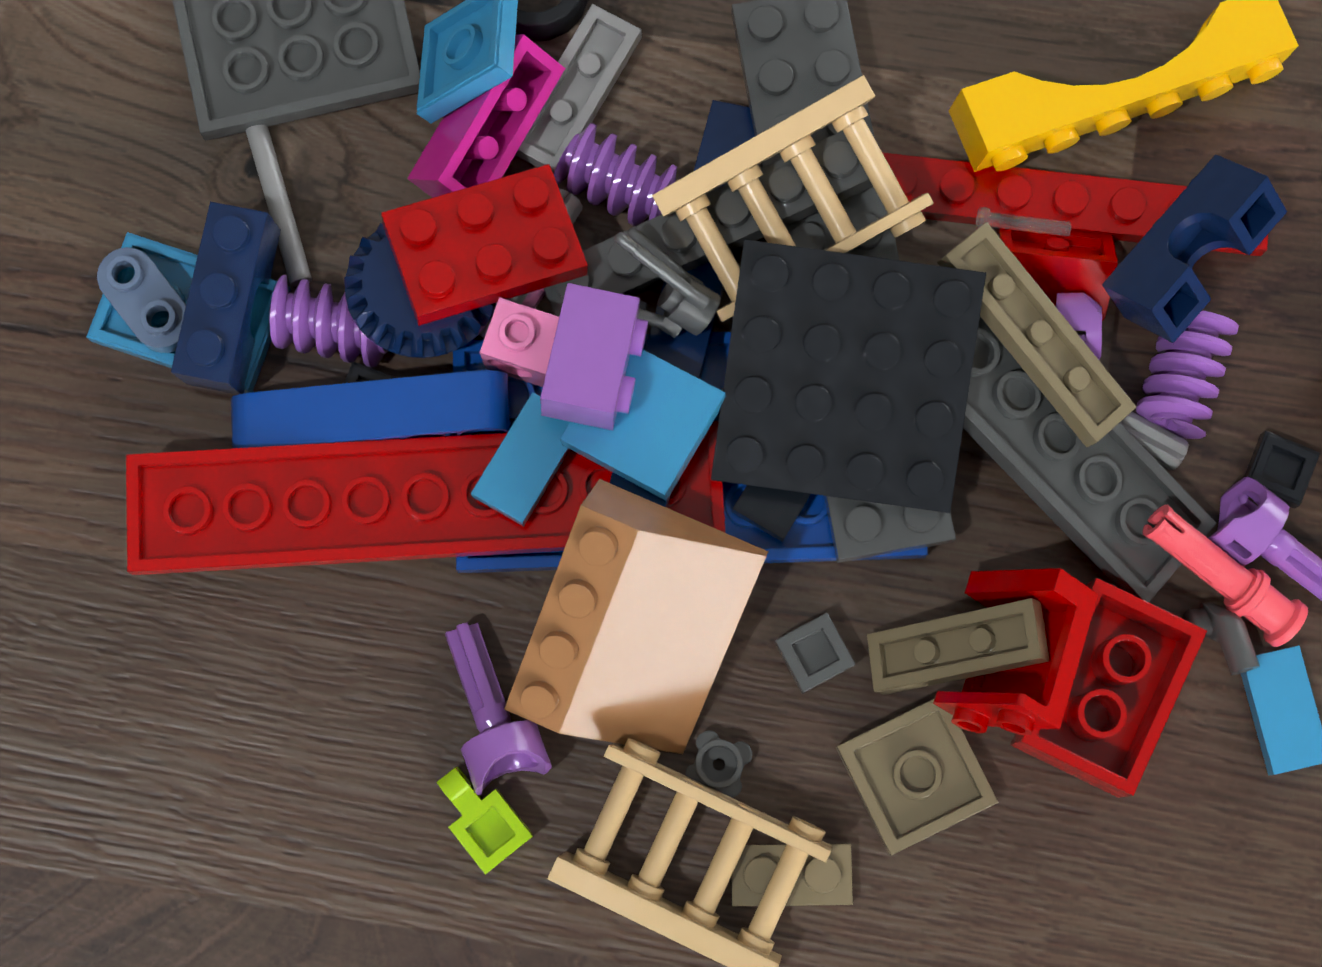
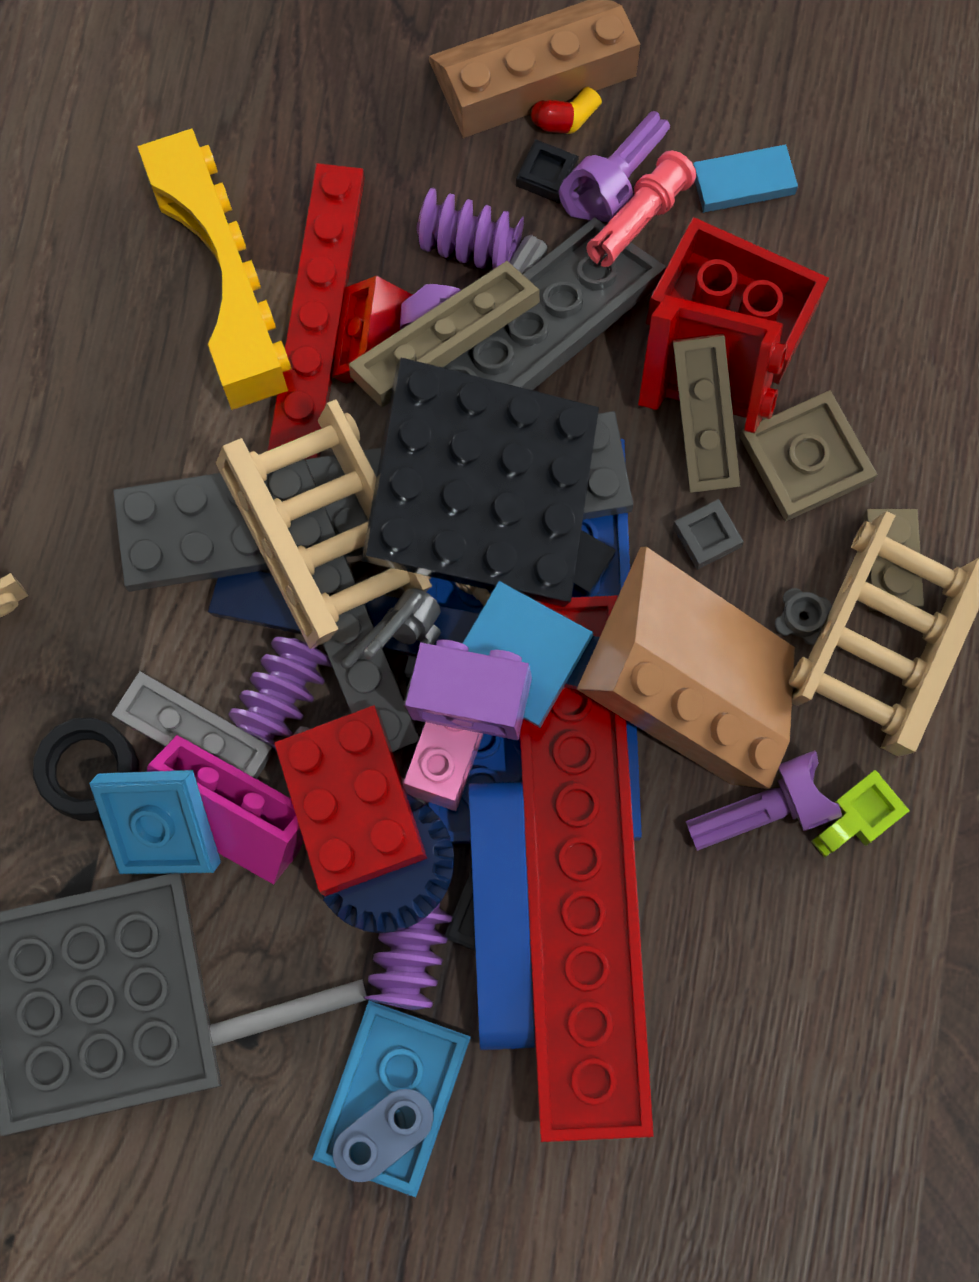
camera: 90 degrees left, 5 degrees down
dark blue arch [171,201,281,395] -> none
dark azure tile [471,392,571,527] -> none
clear piece [976,207,1071,236] -> none
dark blue arch [1102,154,1287,343] -> none
dark grey arm [1182,602,1260,675] -> none

